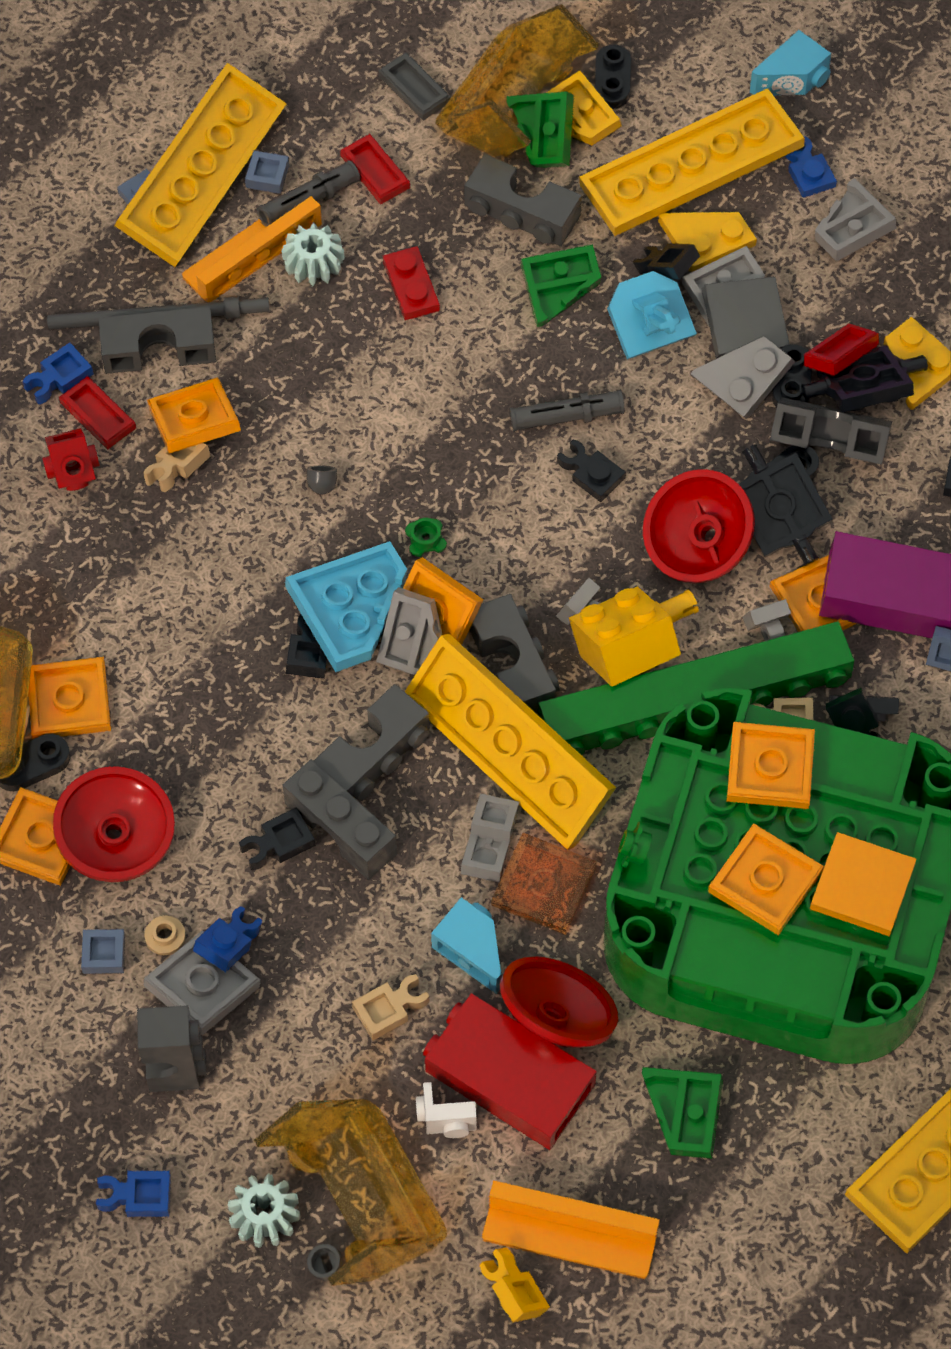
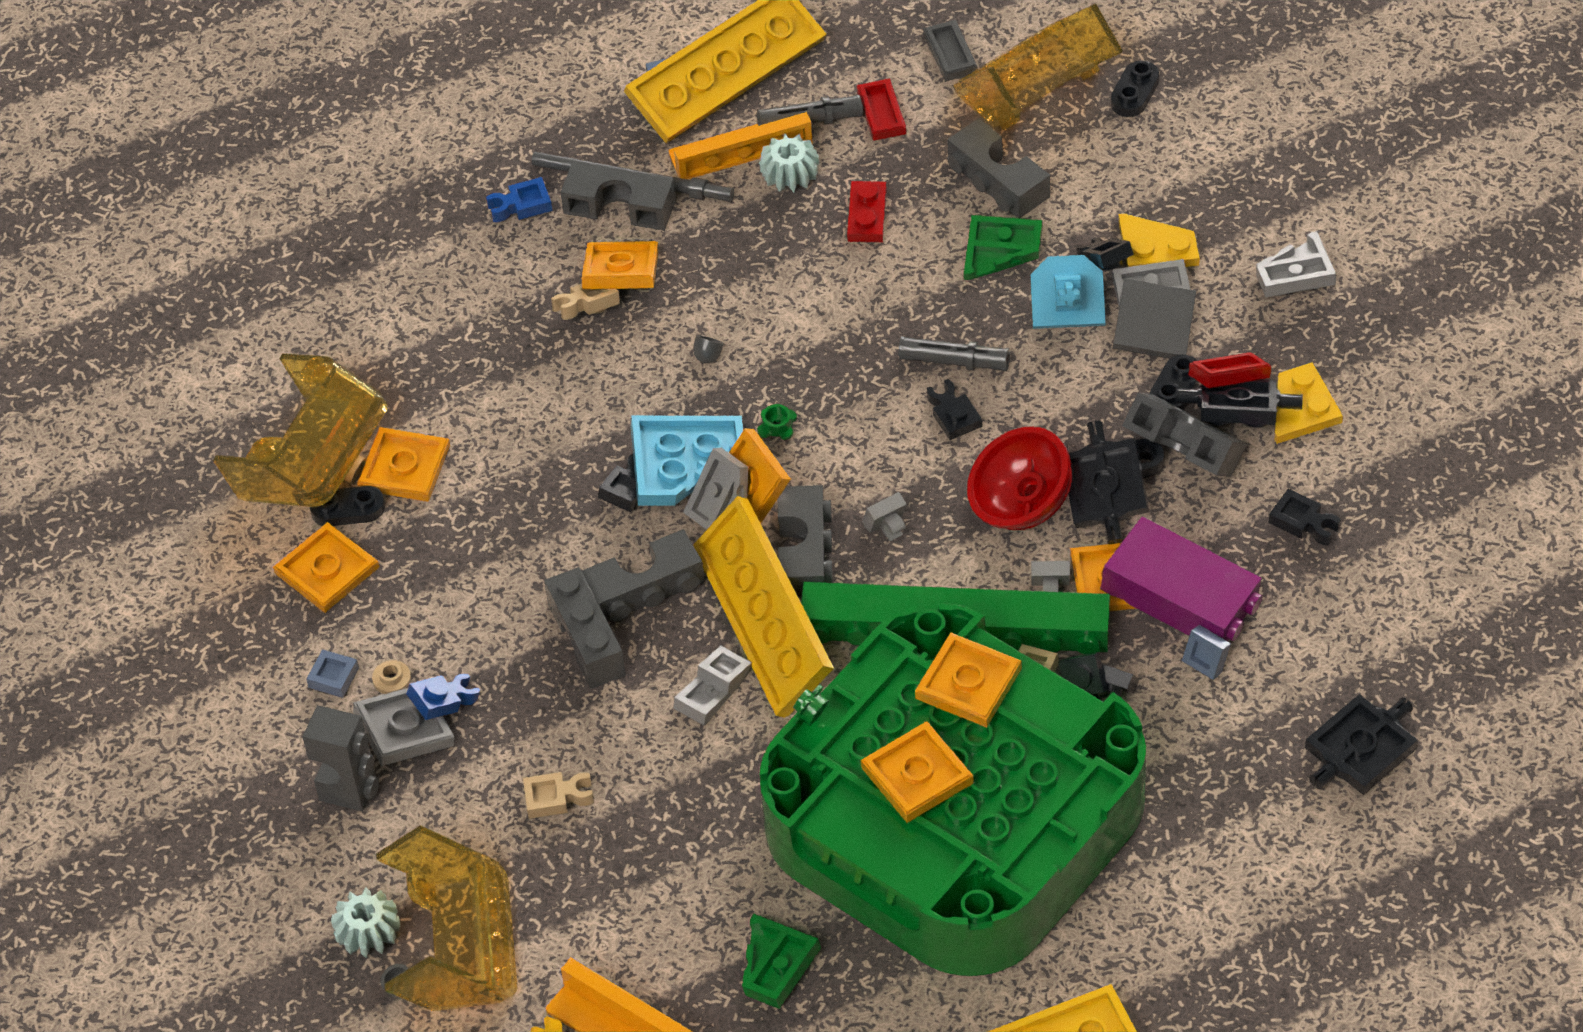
camera: 25 degrees right, 10 degrees down
red brick [42,428,100,491] -> none
red dish [53,766,175,882] -> none
red tile [59,376,136,450] -> none
blue plate [96,1171,171,1217] -> none
black plate [239,807,316,870] -> none
sand blue plate [245,150,289,194] -> none
white bracket [416,1082,477,1138] -> none
red brick [423,993,597,1150] -> none
medium azure slope [431,897,501,994] -> none
clear orange tile [491,833,597,935] -> none
red dish [500,957,618,1048] -> none
green wing [506,92,574,168] -> none
yellow wing [546,71,621,146] -> none
yellow brick [569,586,699,687] -> none
yellow plate [579,88,805,236] -> none
light grey wing [691,336,795,419] -> none
medium azure slope [750,30,831,95] -> none
blue plate [785,136,837,198] -> none
light orange tile [810,832,917,937] -> none

